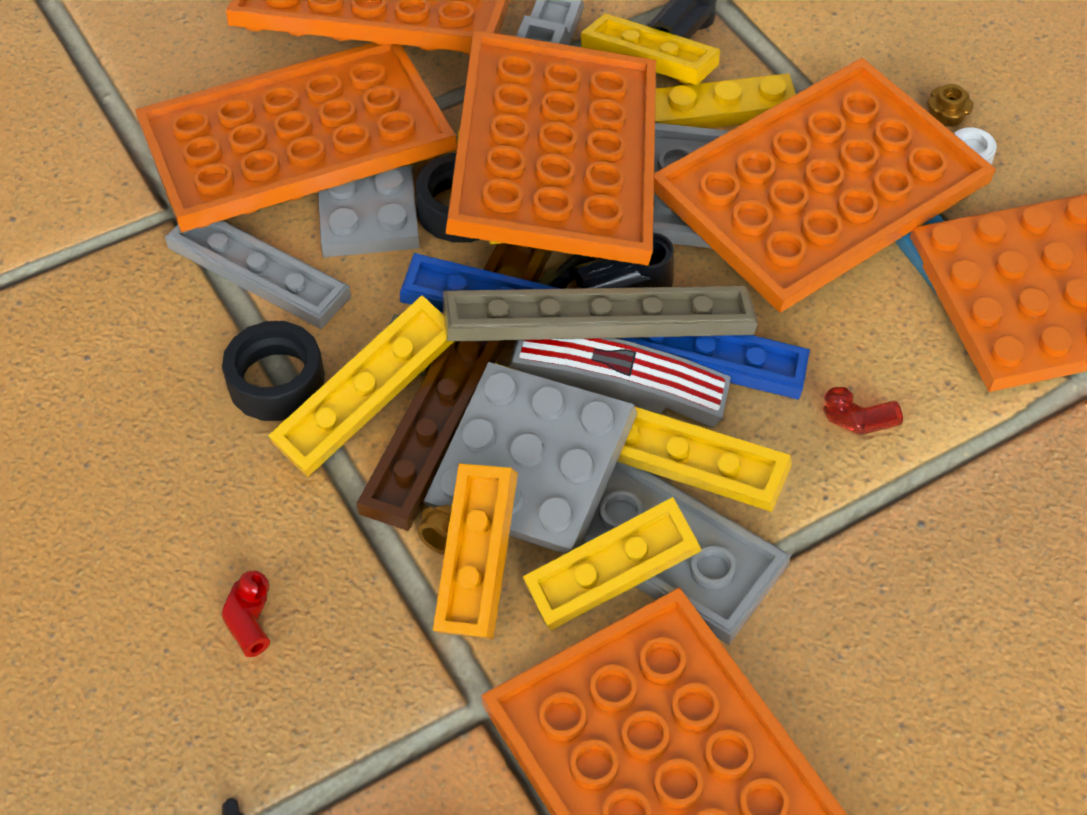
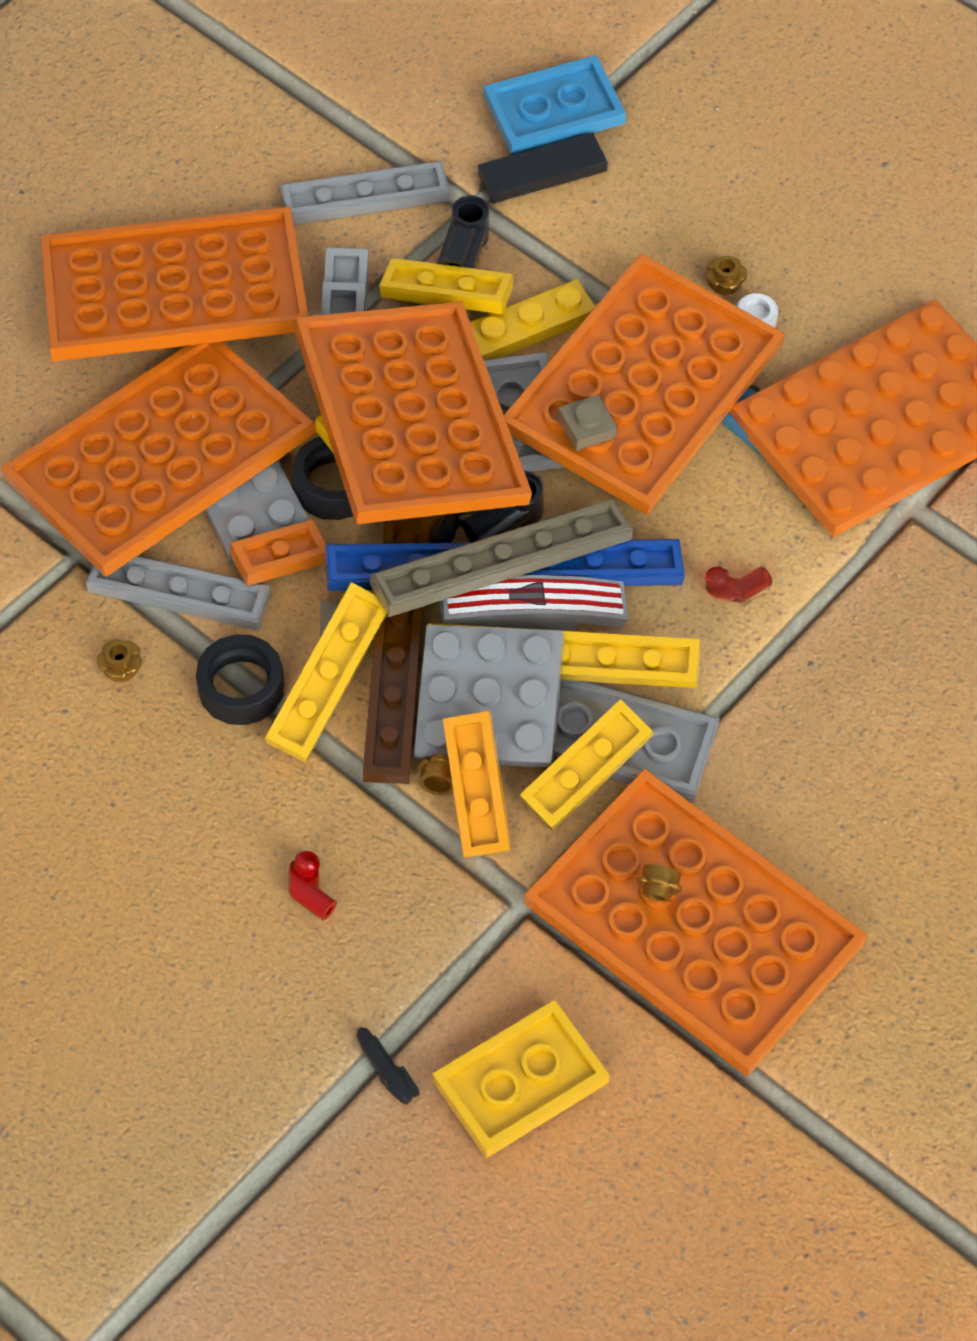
camera: 20 degrees left, 5 degrees up
none -> pearl gold plate [97,639,142,682]
none -> orange plate [230,519,326,586]
none -> dark tan plate [557,395,617,451]
none -> pearl gold plate [636,864,683,902]

